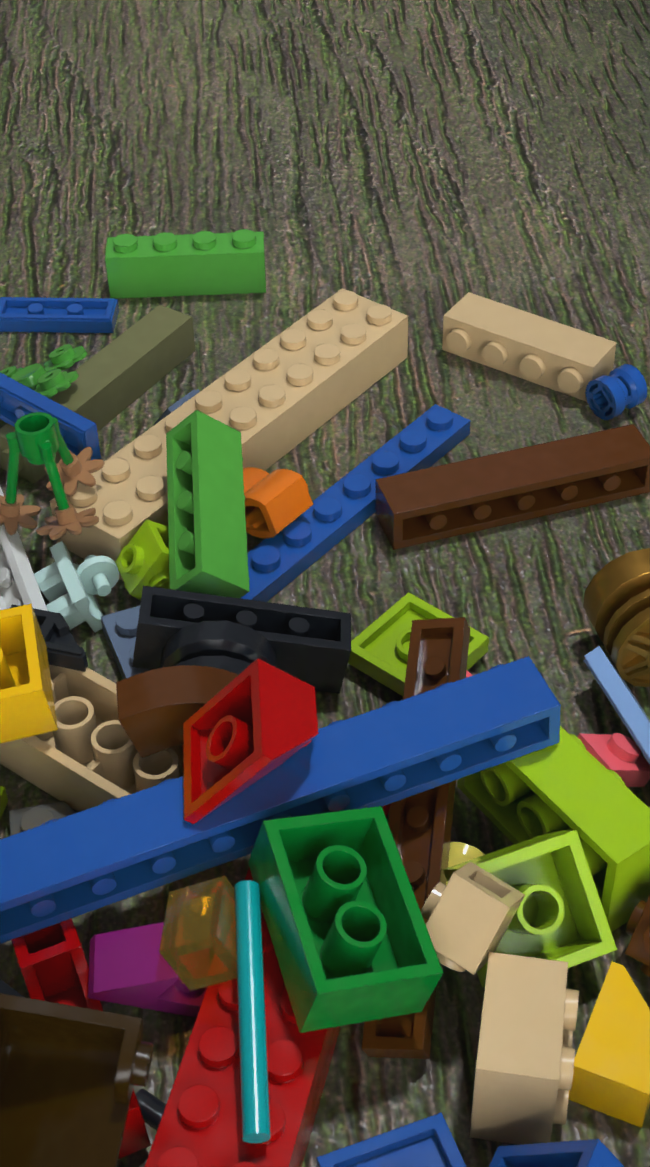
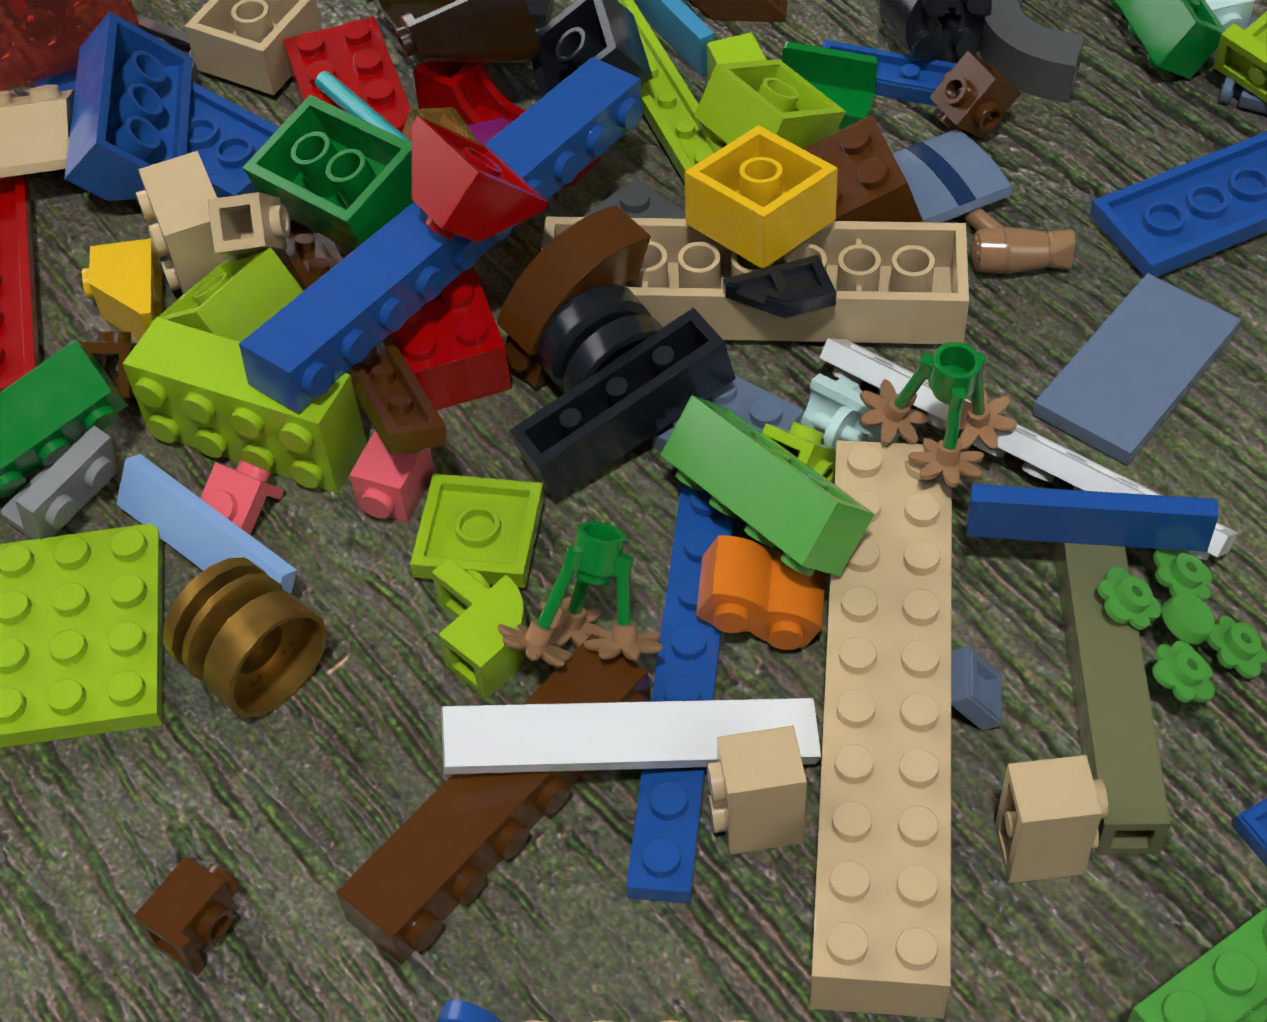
camera: 150 degrees right, 10 degrees up
none -> lime brick [432,558,527,699]
none -> white tile [441,698,821,774]
none -> plant [498,522,663,668]
none -> tan brick [707,725,807,855]
none -> tan brick [995,755,1108,883]

